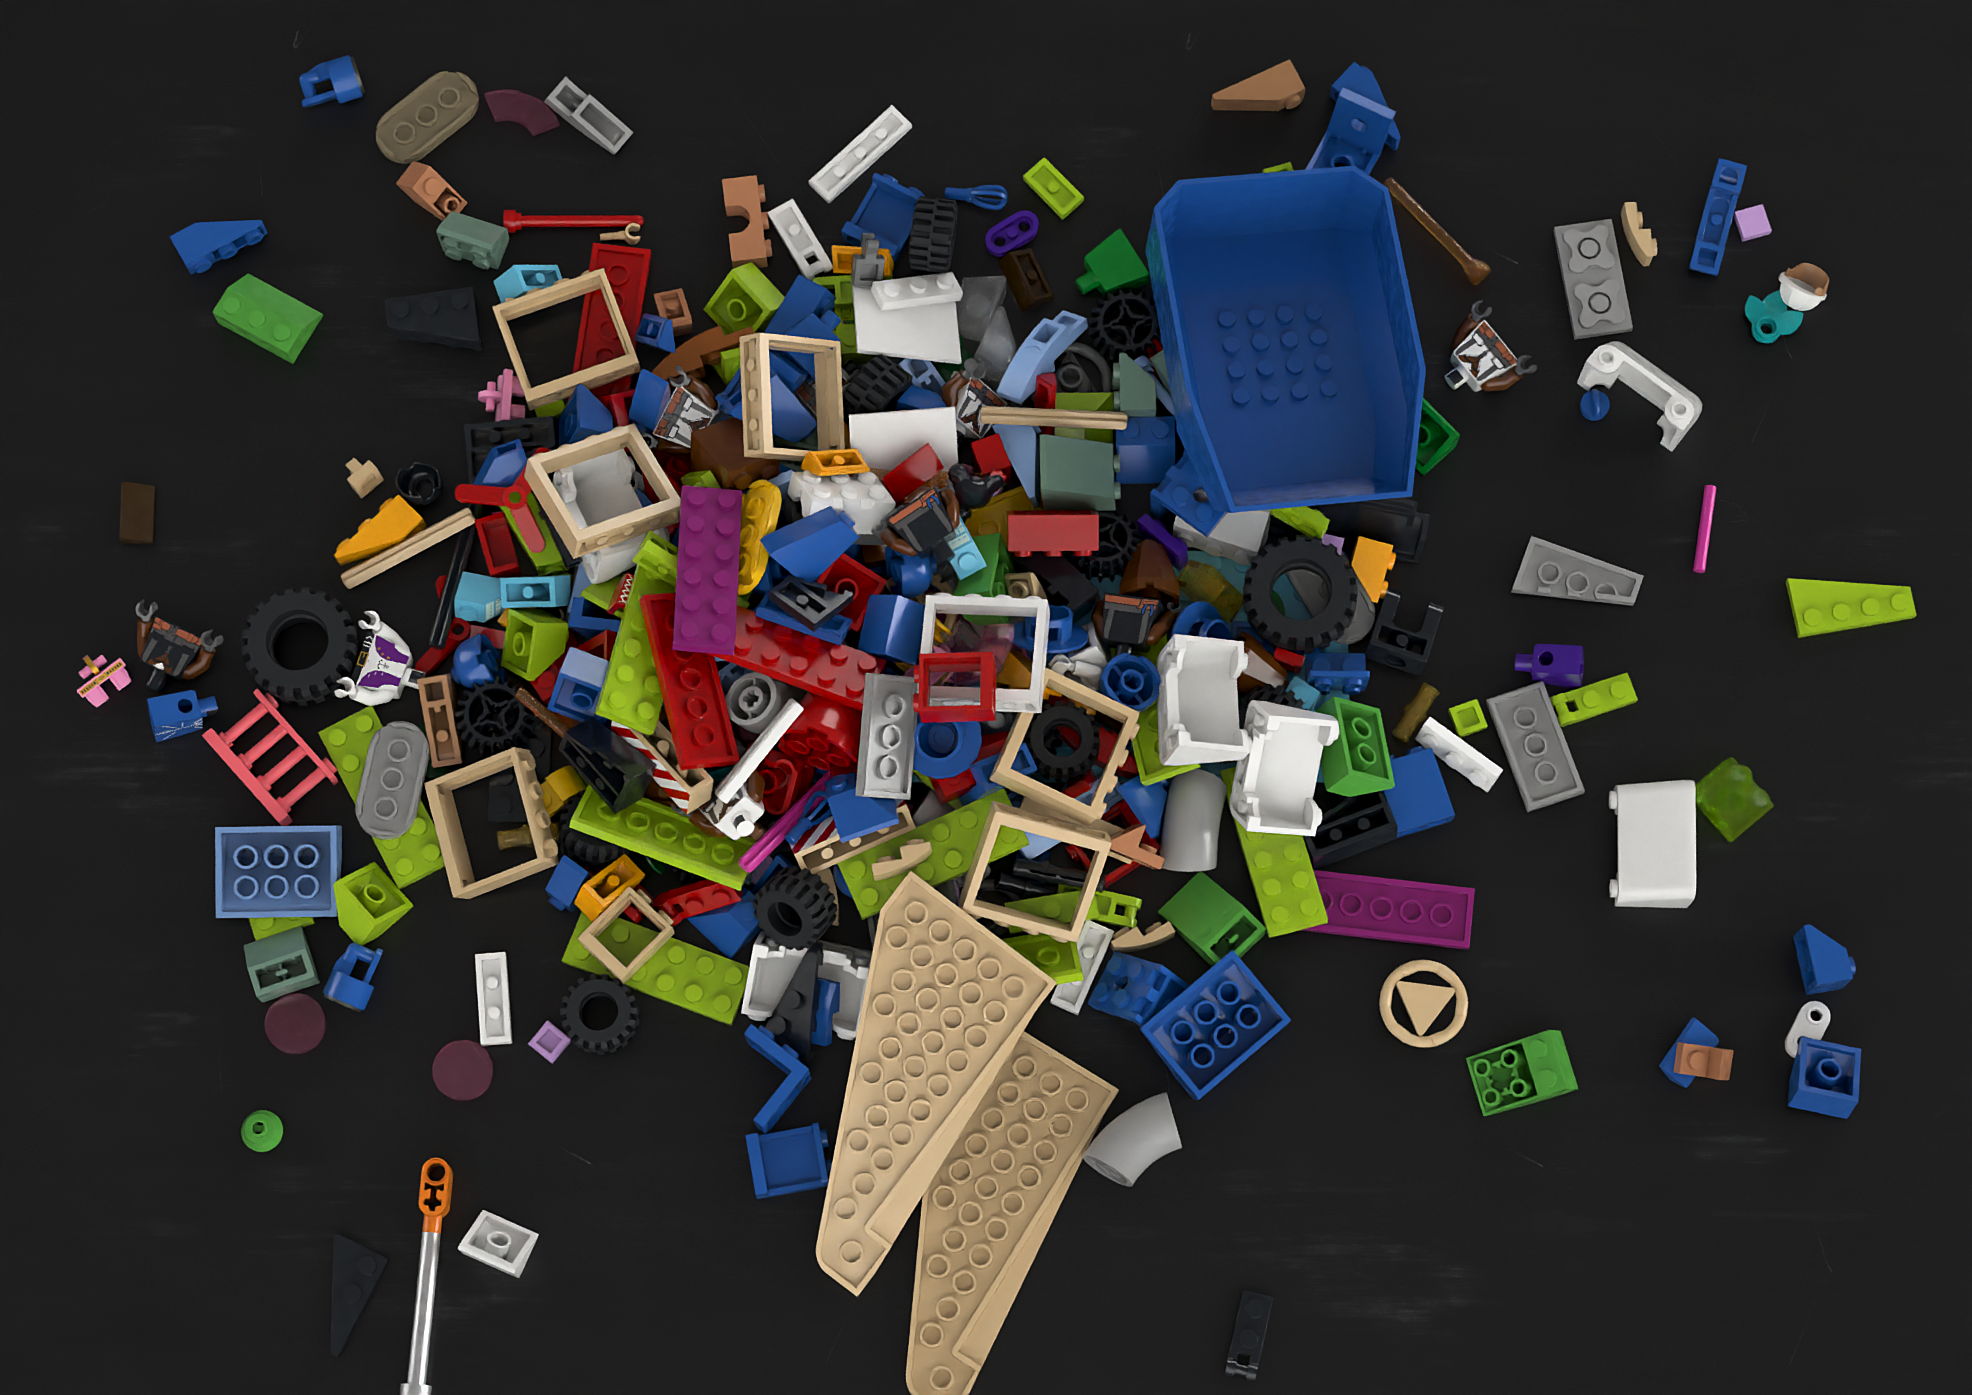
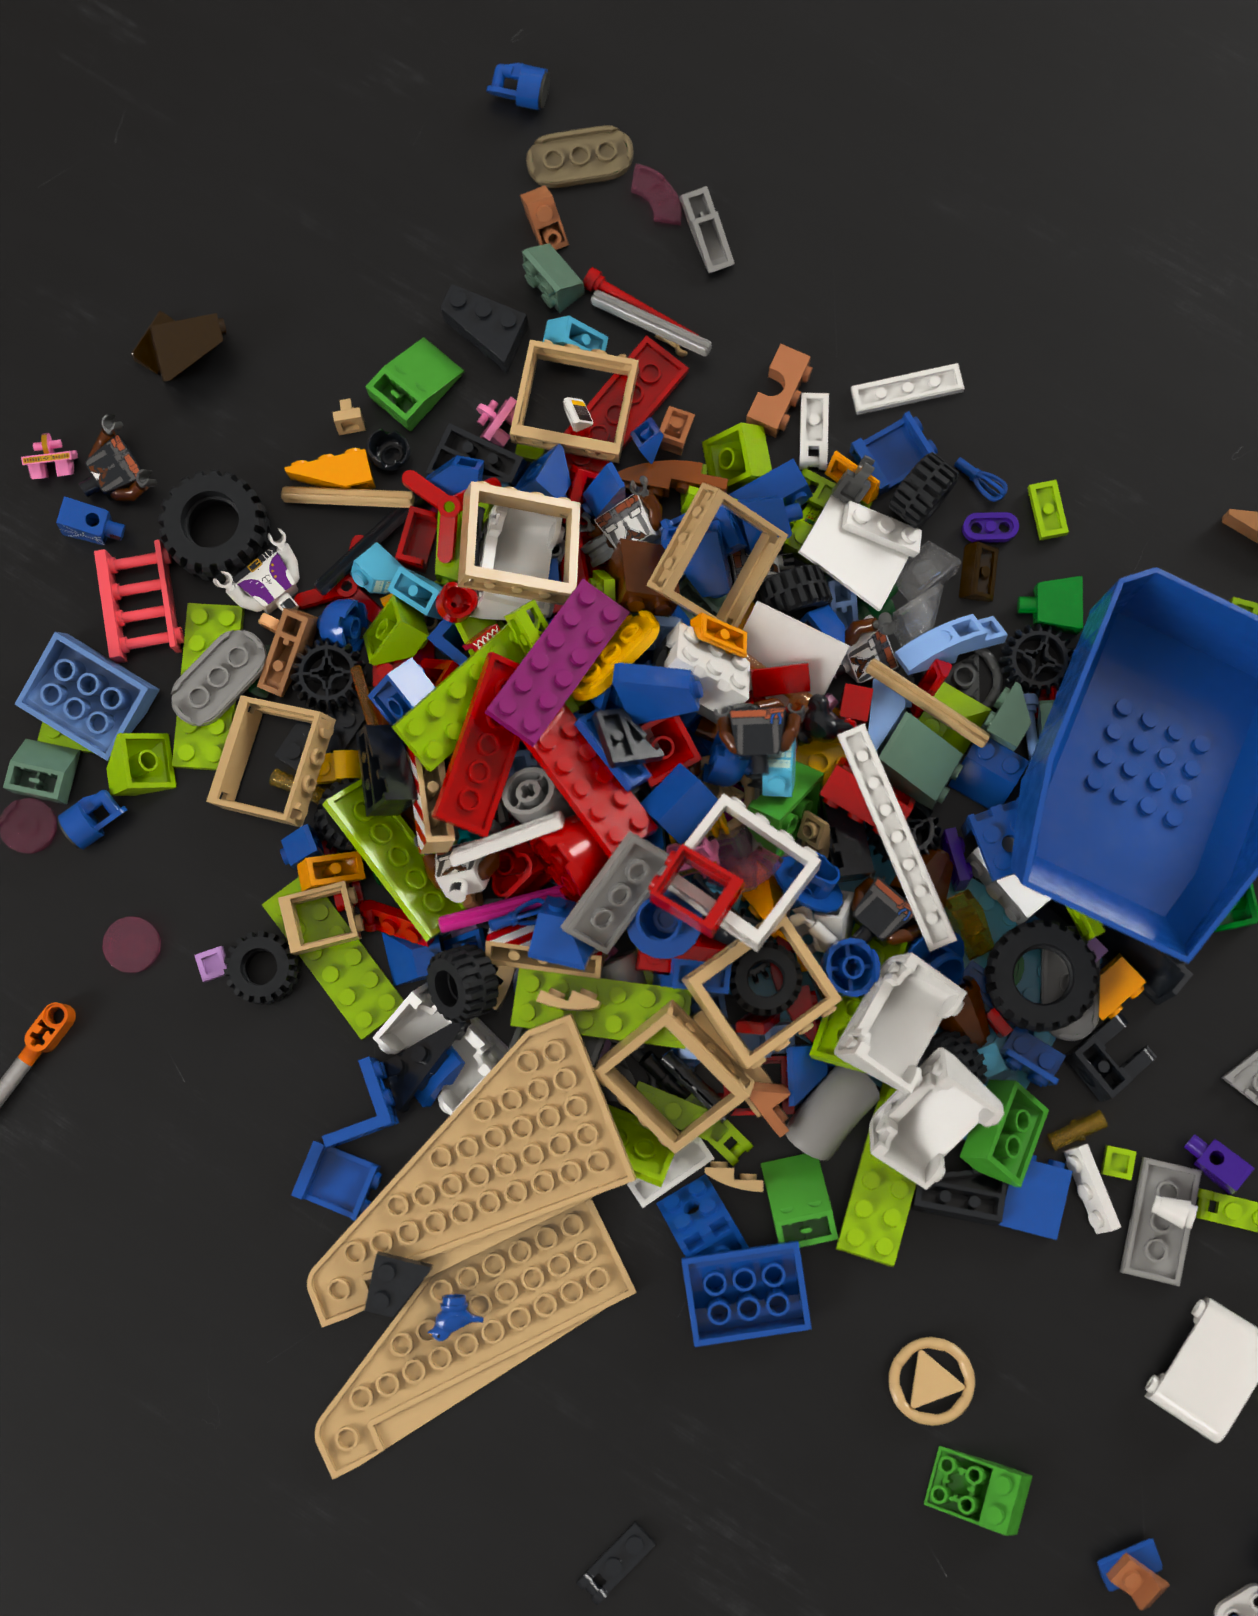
camera: 40 degrees right, 5 degrees up
blue slope [170,220,268,275] -> none
bright green slope [212,273,323,364] -> none
white slope [458,1210,539,1278] -> none
white plate [475,952,512,1046] -> none
light grey brick [1082,1092,1182,1187] -> none
magenta plate [1301,870,1475,950] -> none
none -> dark brown slope [150,313,227,382]
none -> light nougat tile [258,613,280,634]
none -> black wing [364,1251,433,1318]
none -> bright green slope [365,337,464,432]
none -> blue animal [428,1294,484,1342]
none -> red piece [435,582,478,623]
none -> white slope [563,397,593,432]
none -> dark grey wheel [581,534,614,568]
none -> light grey axle [591,290,712,356]
none -> white tile [837,724,957,951]
none -> white cone [1151,1195,1198,1229]

